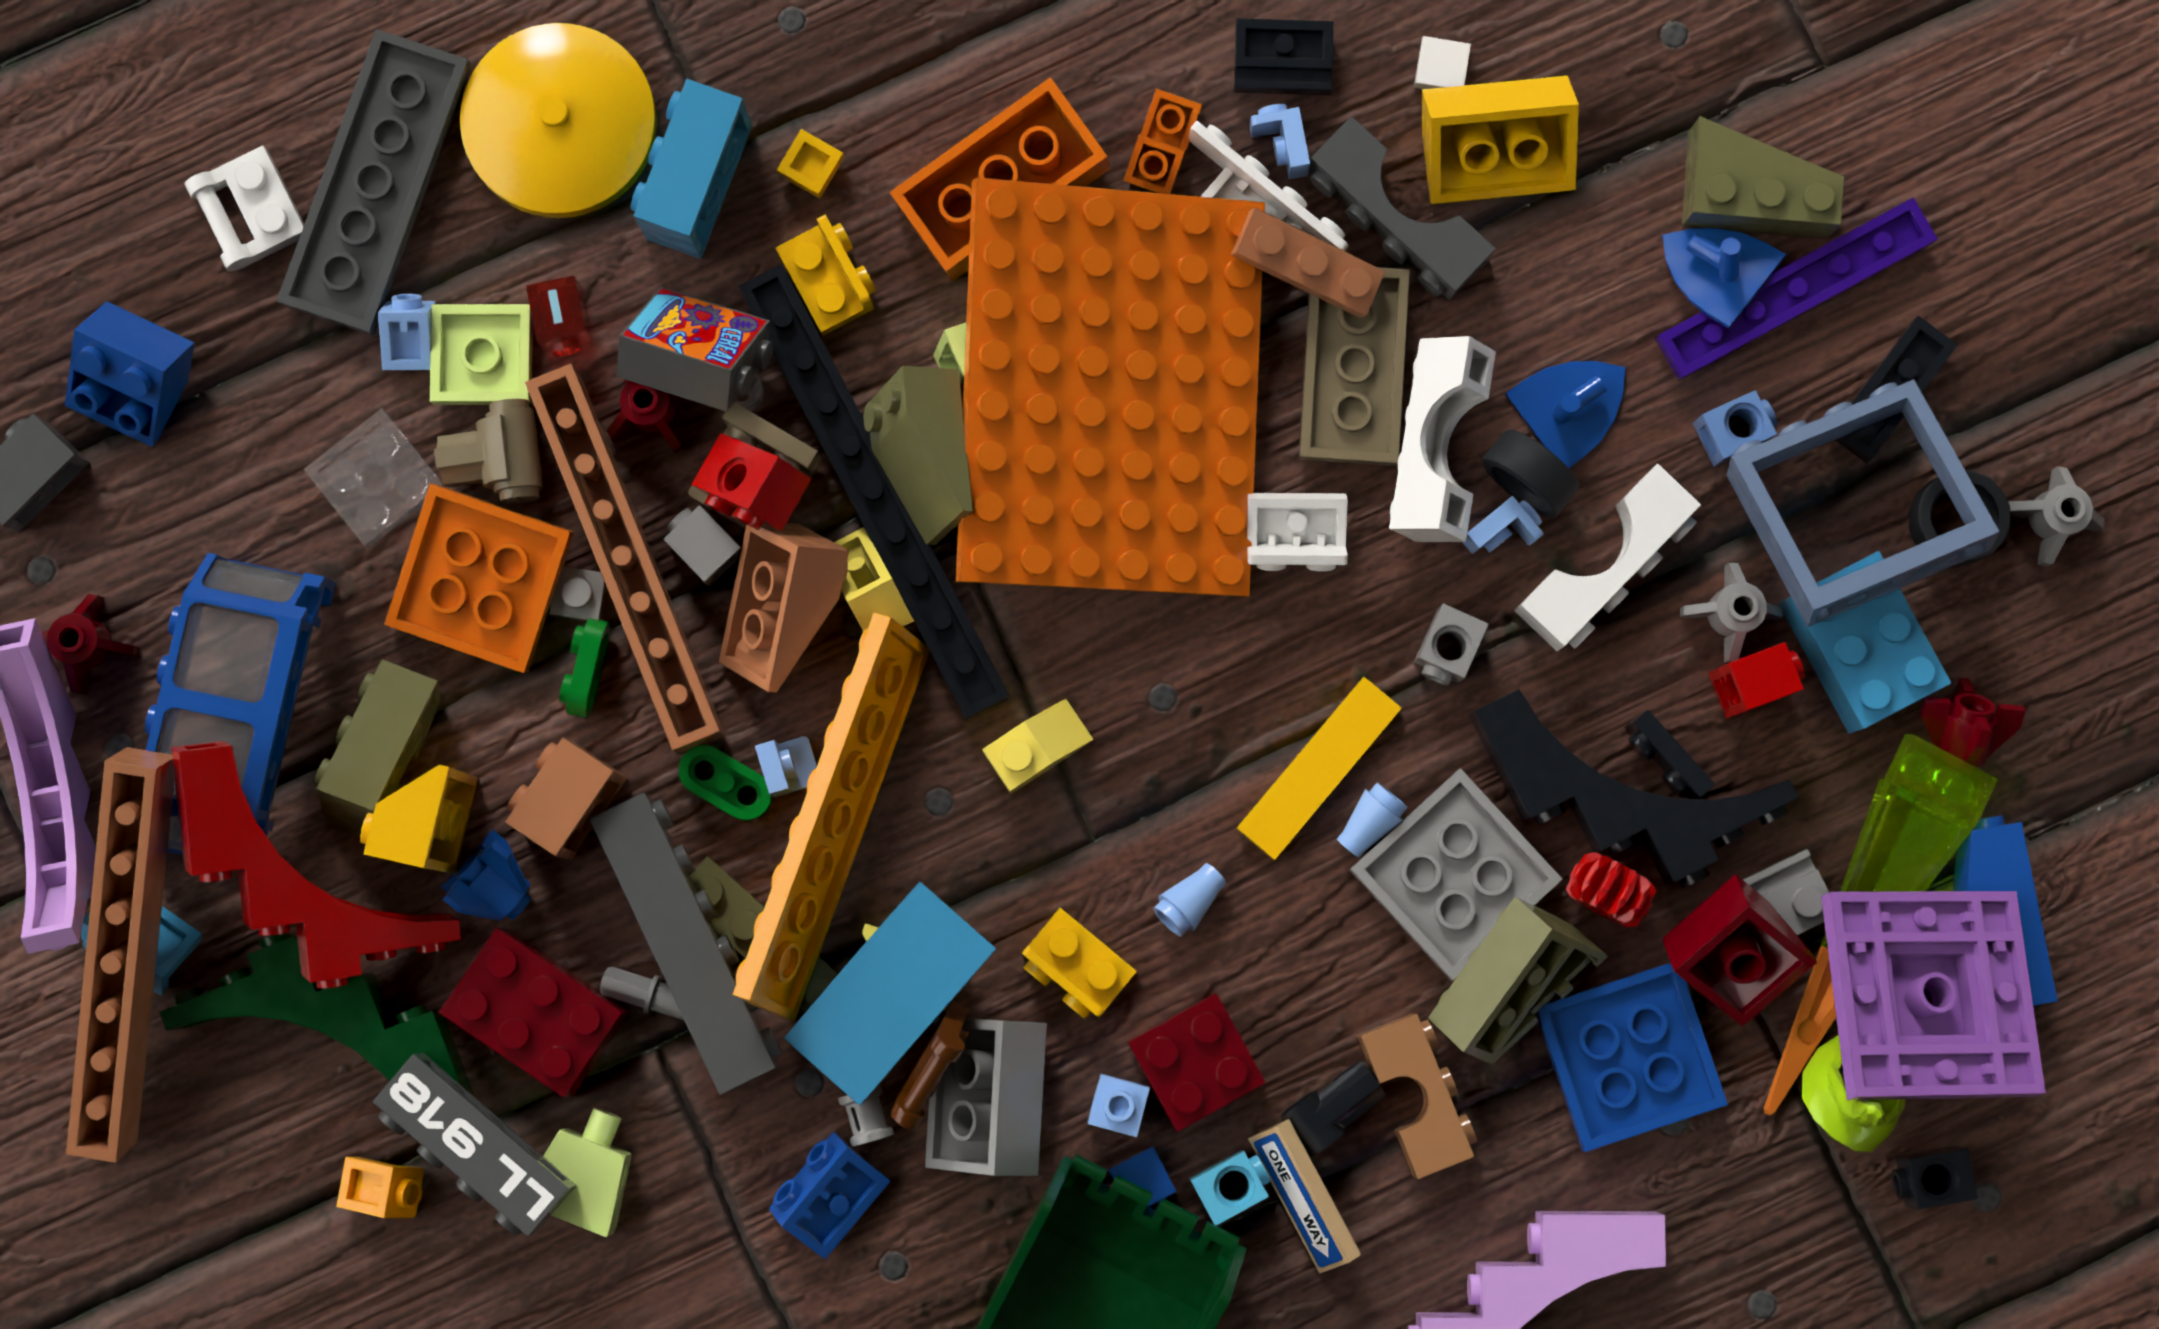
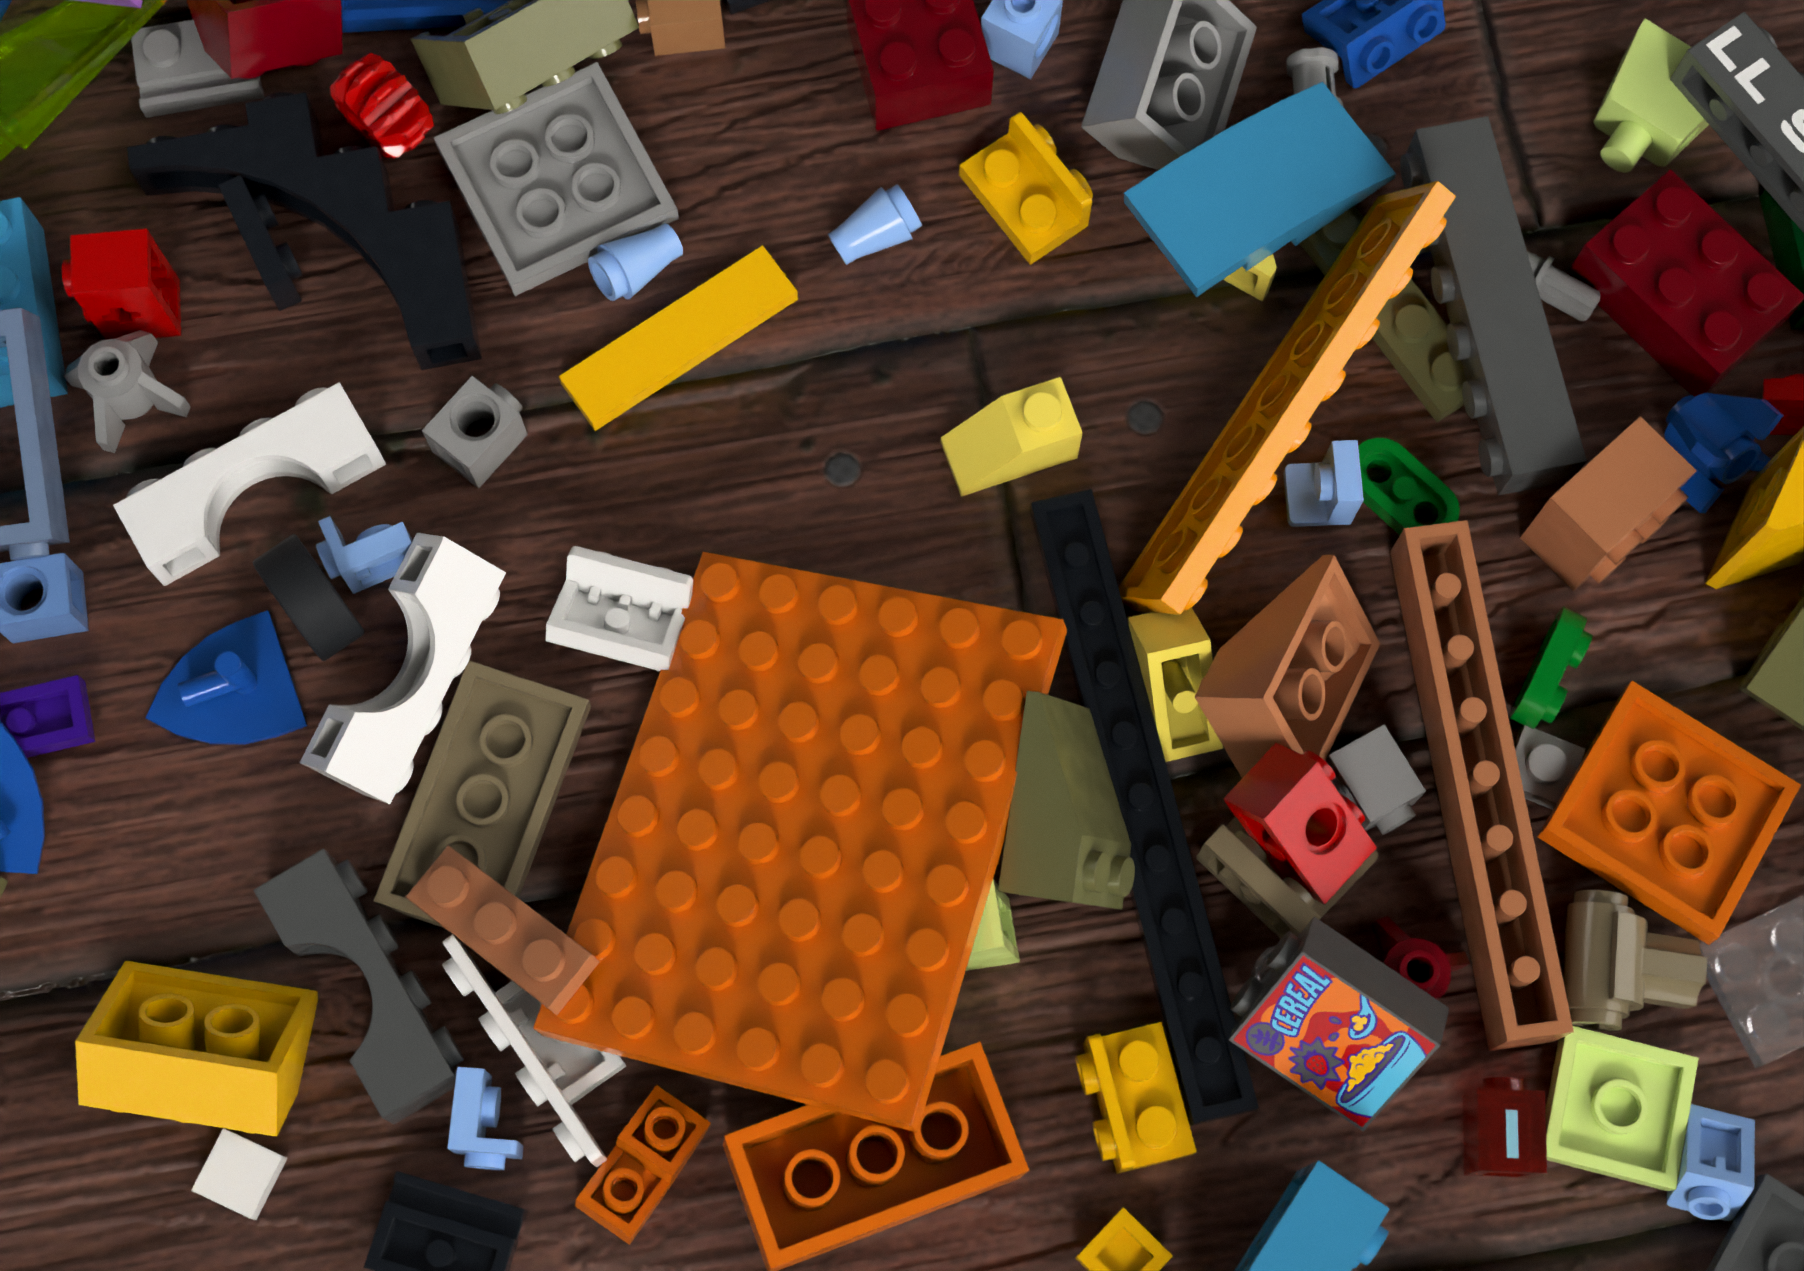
camera: 165 degrees left, 10 degrees down
reddish brown plate [891,1001,969,1129] -> none

